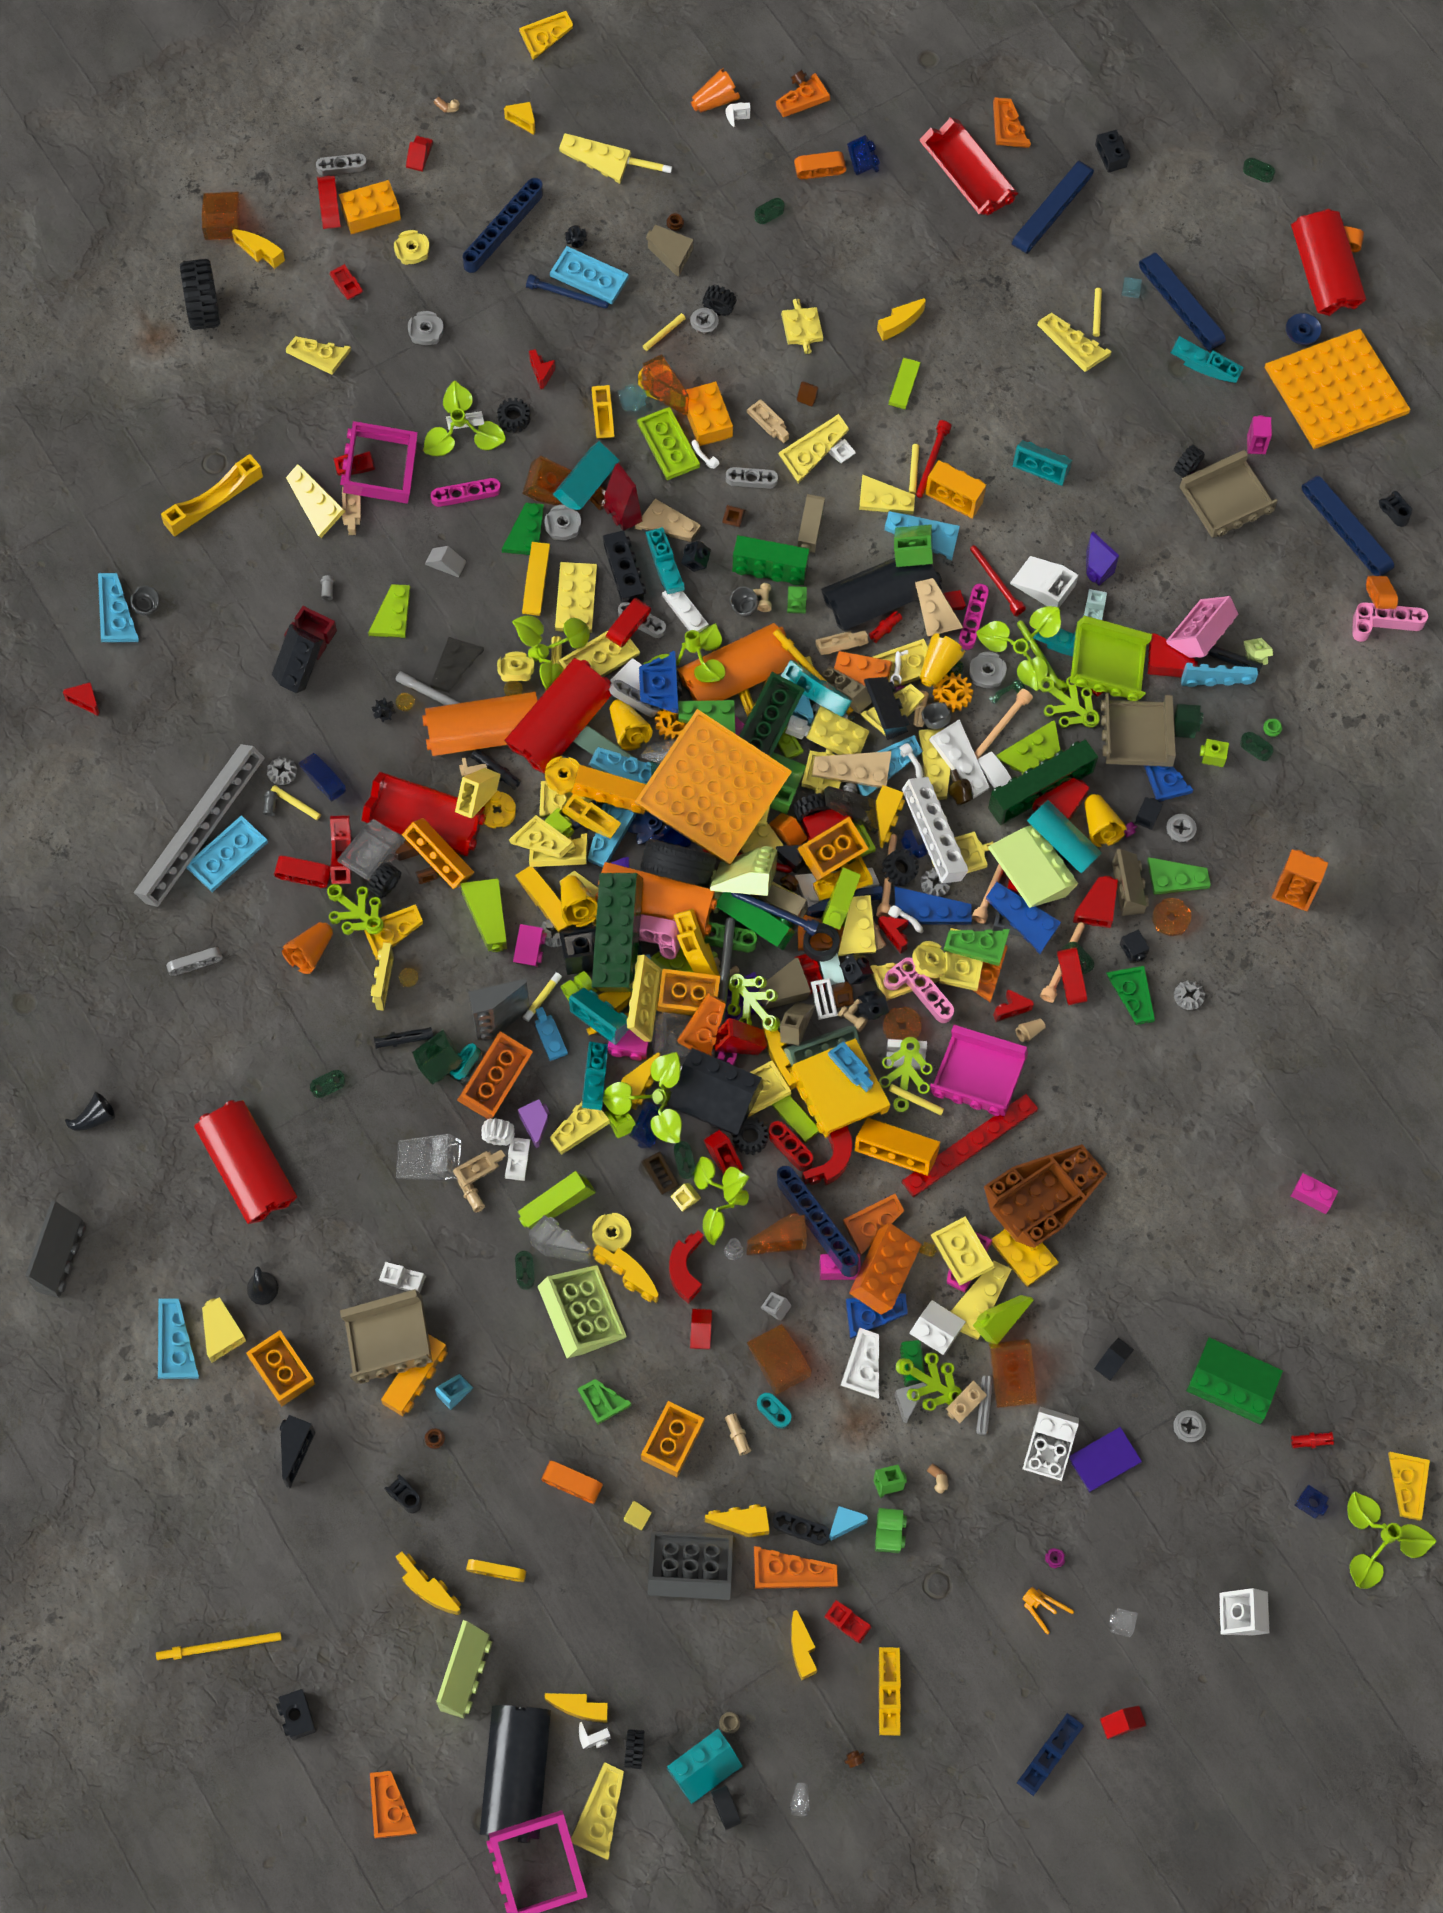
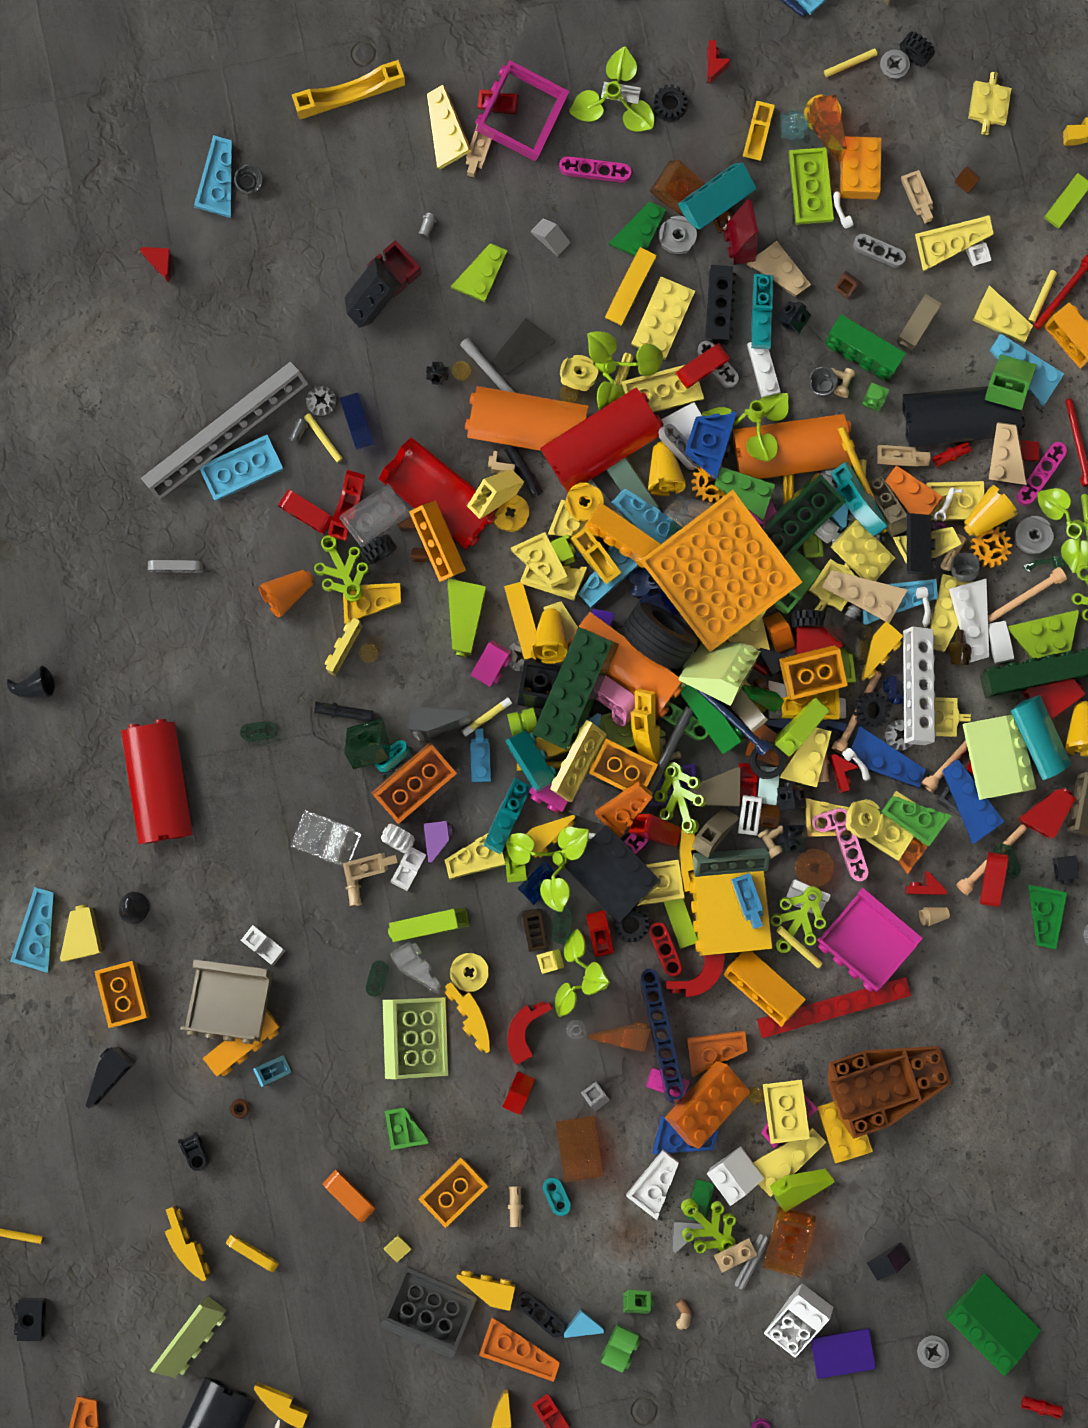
camera: 20 degrees right, 15 degrees up
none -> green slope [742,685,784,712]

